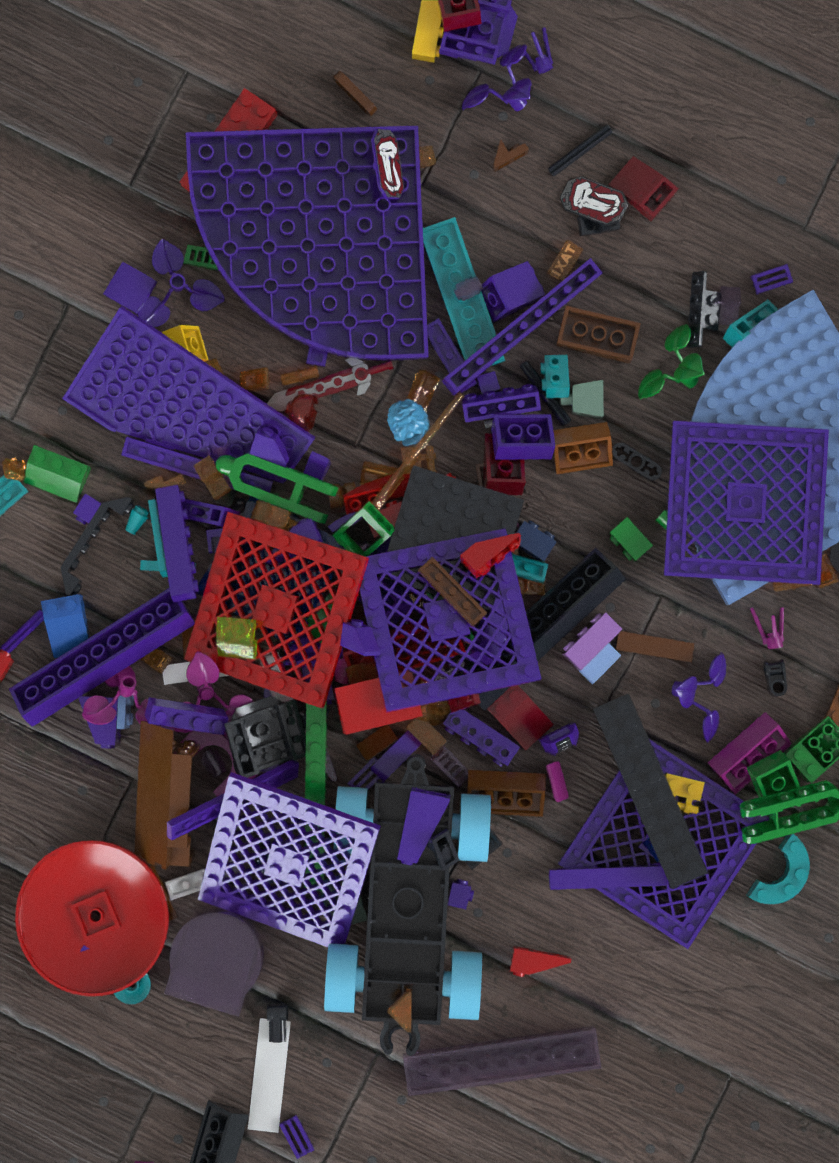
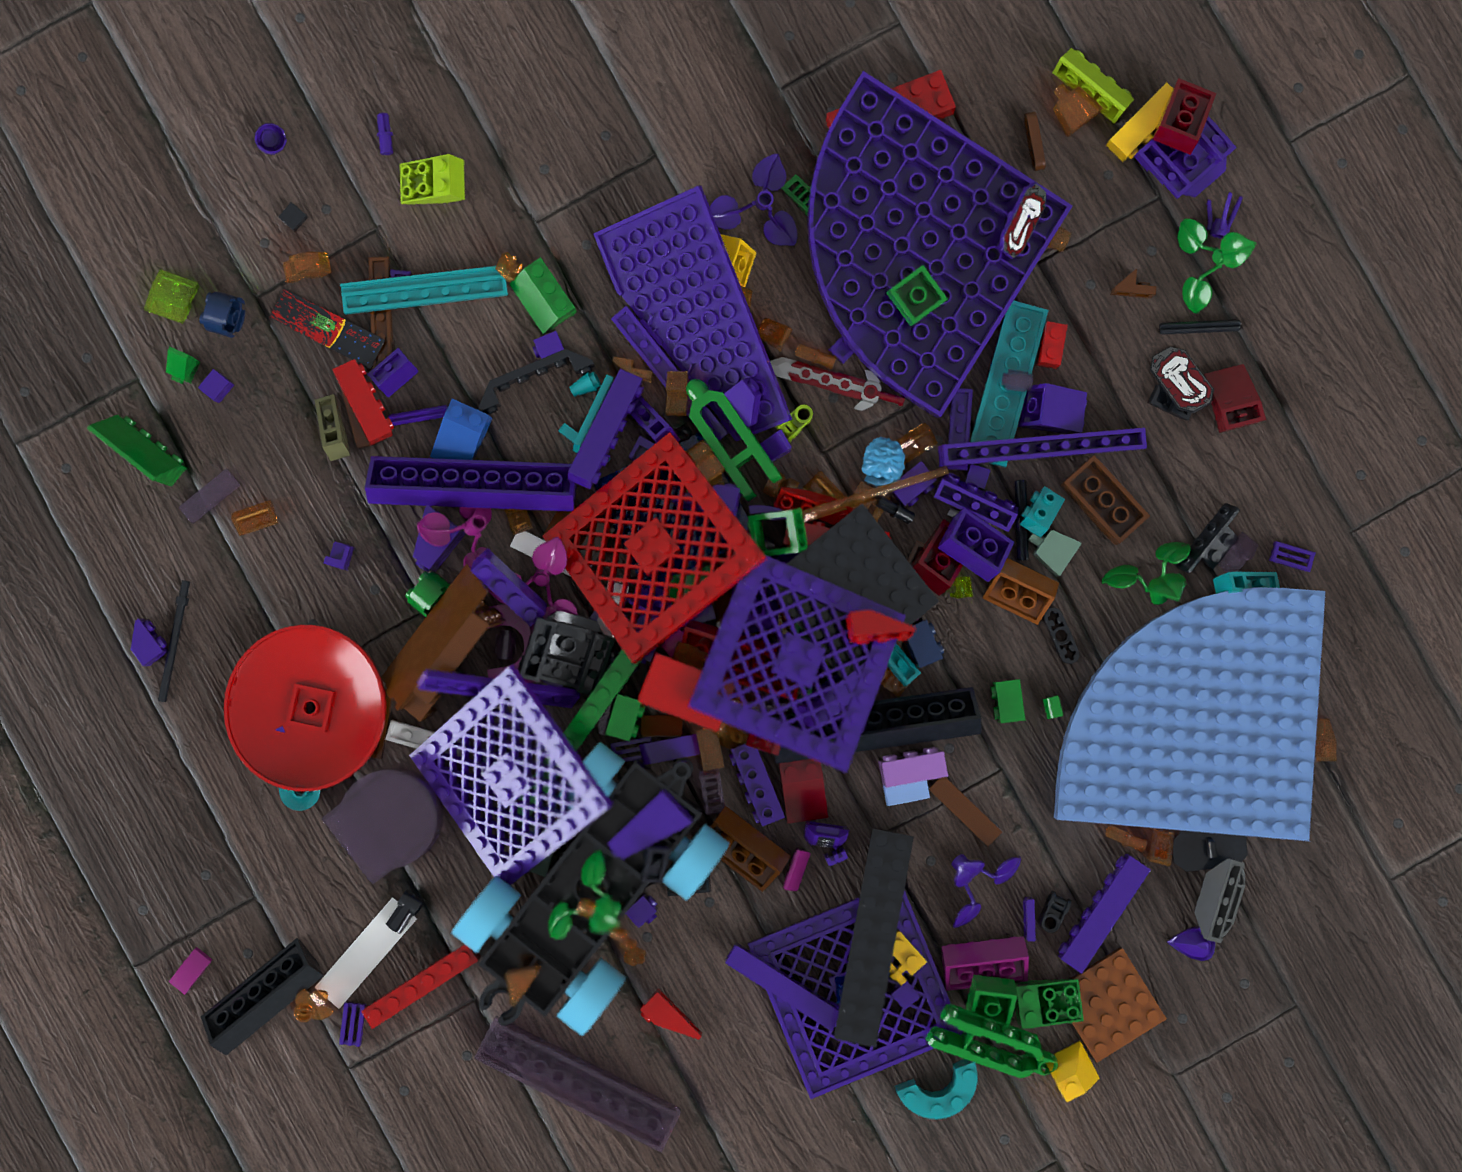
camera: 35 degrees right, 0 degrees up
dark purple slope [103,262,157,315] -> none
medium blue plate [117,695,134,729] -> none
clear neon green slope [216,617,257,659] -> none
clear red cylinder [285,393,319,432] -> none
dark purple slope [340,619,380,656] -> none
reddish brown tile [418,557,487,627] -> none
dark purple plant [462,44,531,111] -> none
clear orange tile [547,240,583,282] -> none
dark purple plate [664,421,829,585] -> none
magenta plant [750,607,784,649] -> none
none -> clear orange plate [294,990,334,1022]
none -> dark purple panel [323,542,355,570]
none -> red brick [361,944,481,1029]
none -> green brick [405,571,451,617]
none -> green plant [549,849,621,939]
none -> clear orange bar [578,899,646,966]
none -> green brick [606,693,646,741]
none -> lime piece [775,405,813,442]
none -> dark purple tile [824,847,848,866]
none -> black axle [876,496,915,524]
none -> green brick [887,265,947,327]
none -> dark purple brick [888,461,937,507]
none -> dark purple tile [891,981,920,1010]
none -> clear neon green tile [950,576,973,599]
none -> dark purple tile [1023,897,1035,941]
none -> red brick [1036,321,1068,369]
none -> lime slope [1052,48,1134,124]
none -> clear orange torso [1053,84,1103,137]
none -> dark purple brick [1058,854,1151,973]
none -> green plant [1178,218,1256,314]

